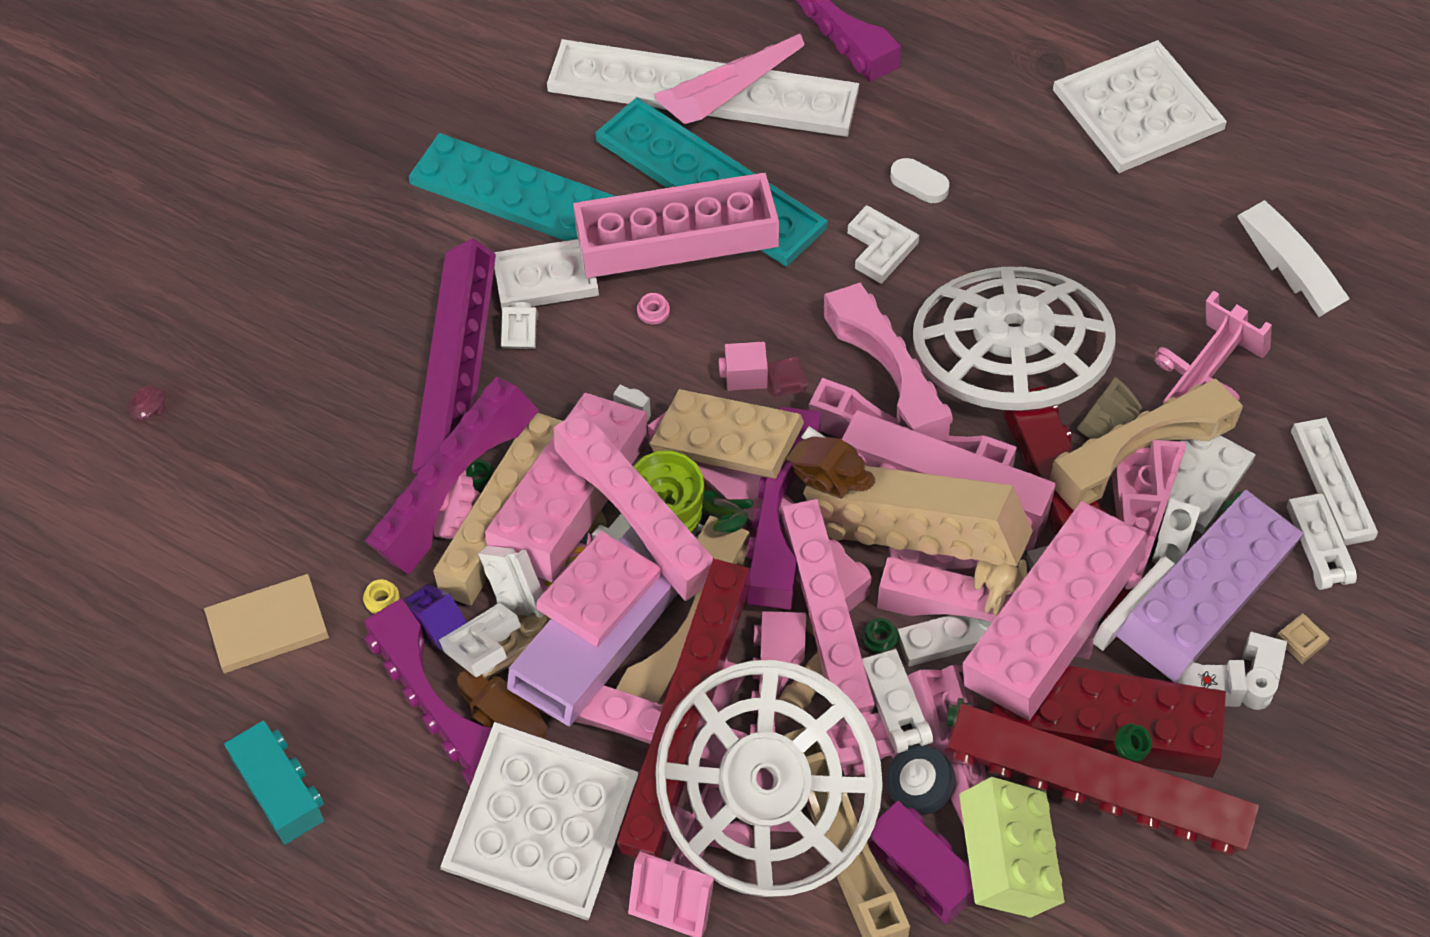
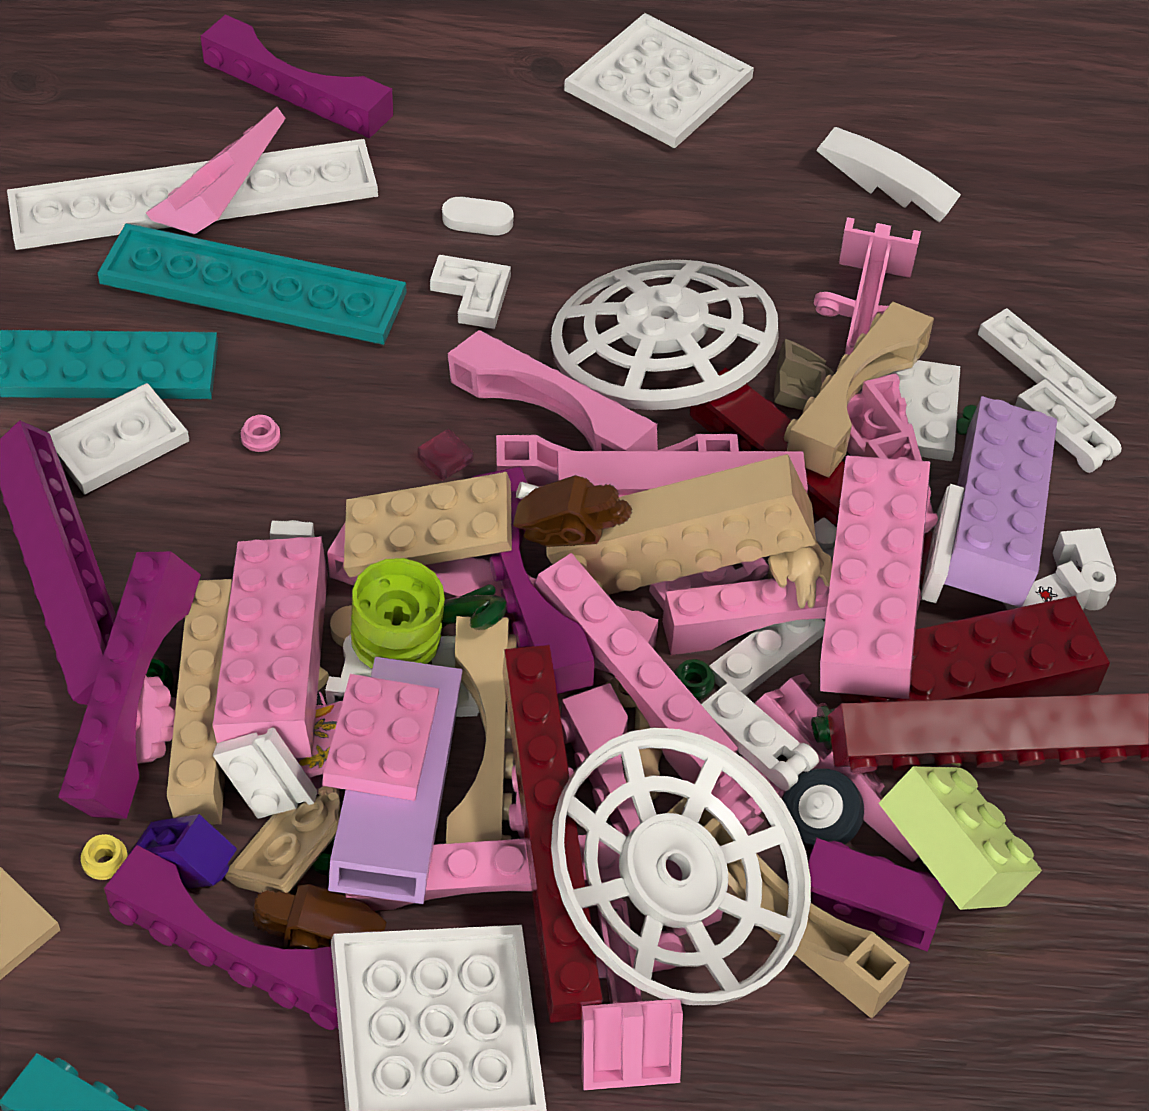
camera: 30 degrees left, 5 degrees down
white plate [439,603,521,677] -> none
white bracket [501,302,539,349] -> none
bright pink arch [553,409,713,601] -> none
bright pink brick [573,172,779,278] -> none
bright pink brick [719,342,768,391] -> none
dark green plate [1115,723,1152,762] -> none
white leg [1152,498,1201,565] -> none
tan tile [1276,613,1330,664] -> none

